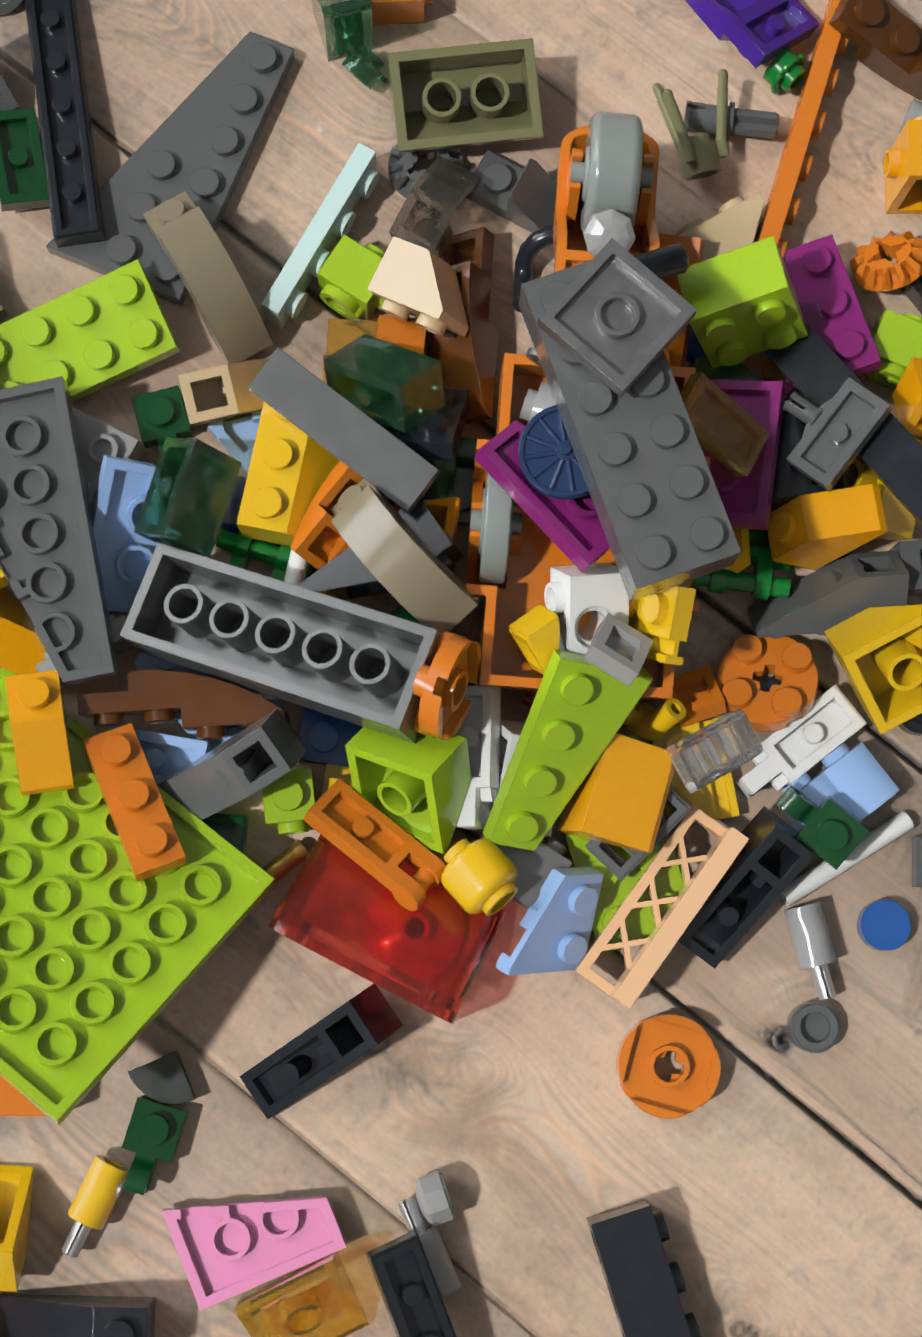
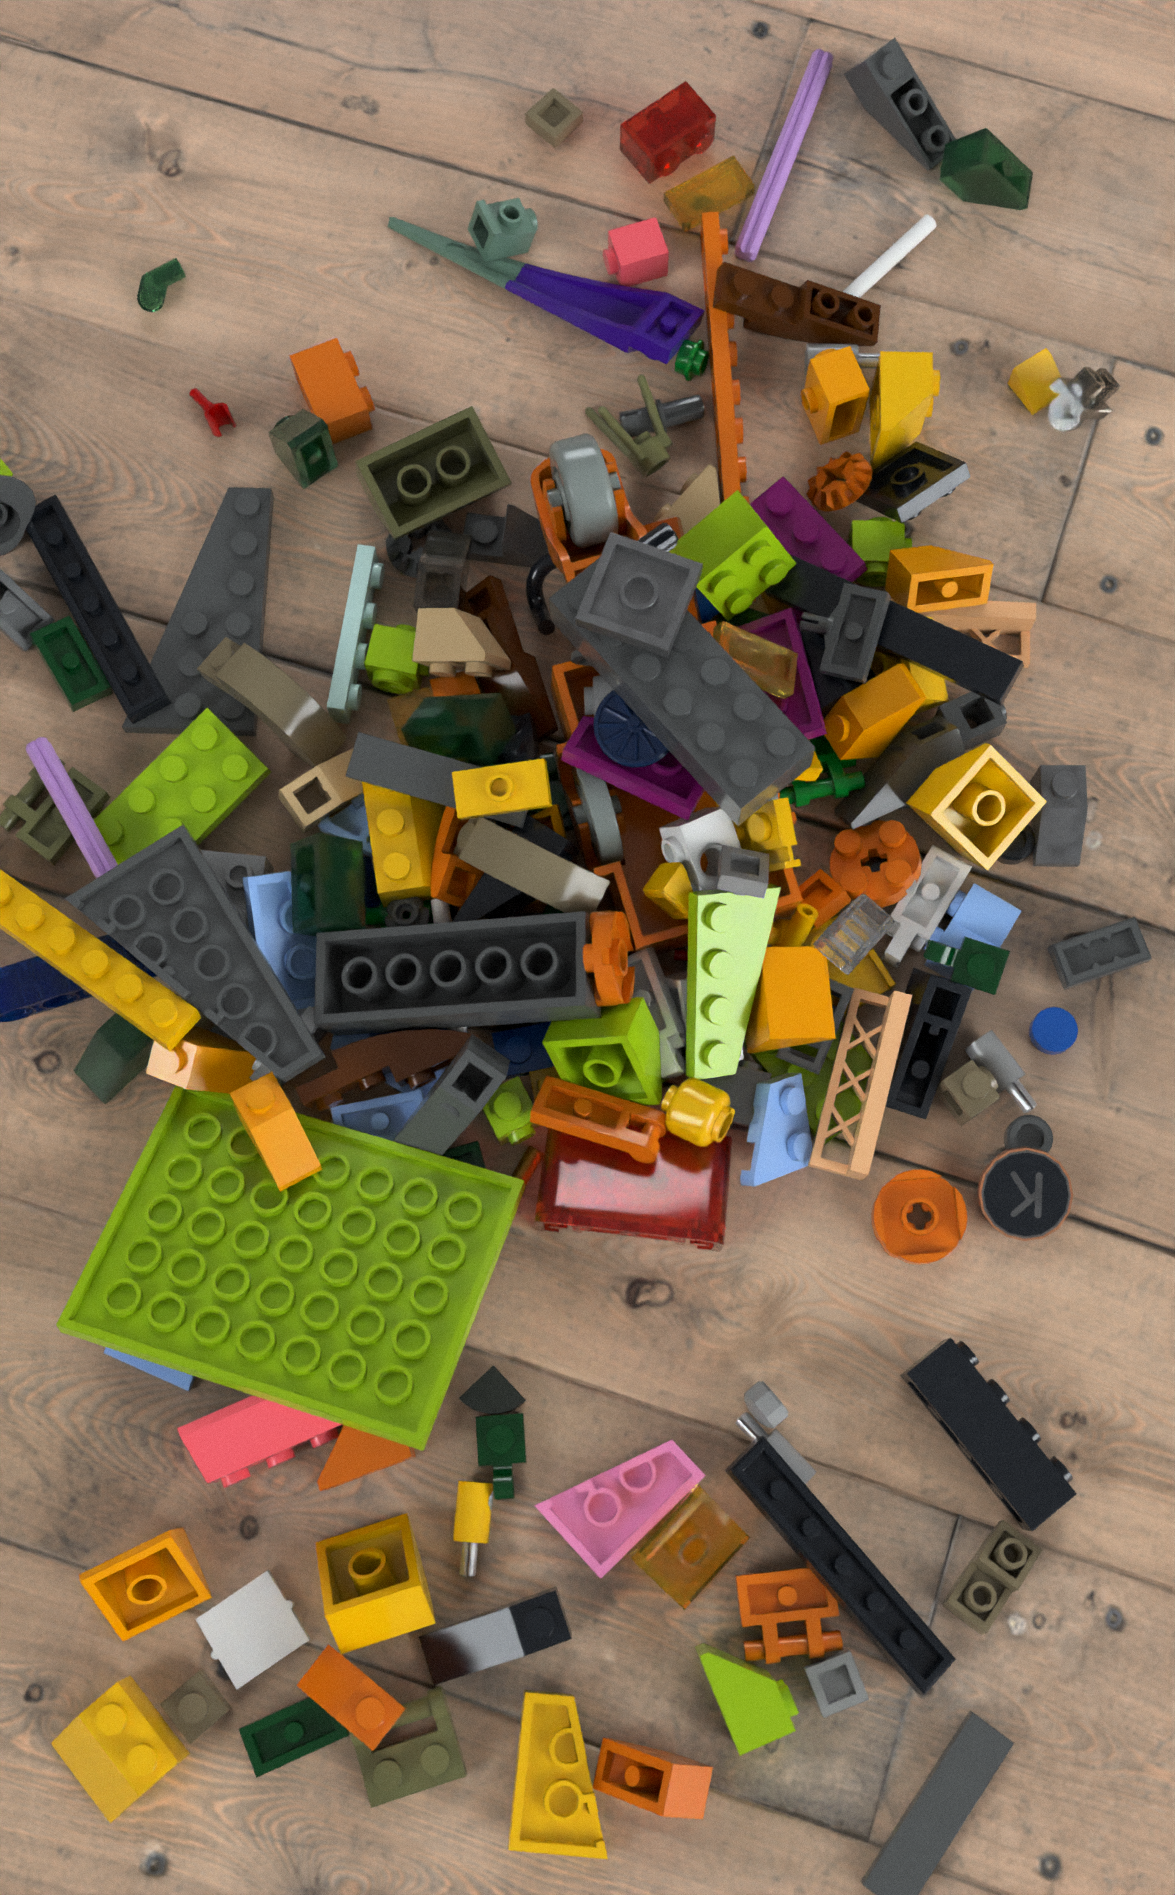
camera: 10 degrees left, 5 degrees down
orange plate [83,723,186,882] -> none
dark green plate [131,385,192,476] -> none
black slope [239,983,404,1119] -> none
clear green plate [342,43,388,90] -> none
light grey tile [582,208,636,256] -> none
white bar [780,811,914,906] -> none
none -> dark grey plate [385,897,430,927]
none -> yellow plate [452,758,552,820]
none -> dark tan brick [936,1060,1001,1127]
none -> black tile [977,1146,1073,1241]

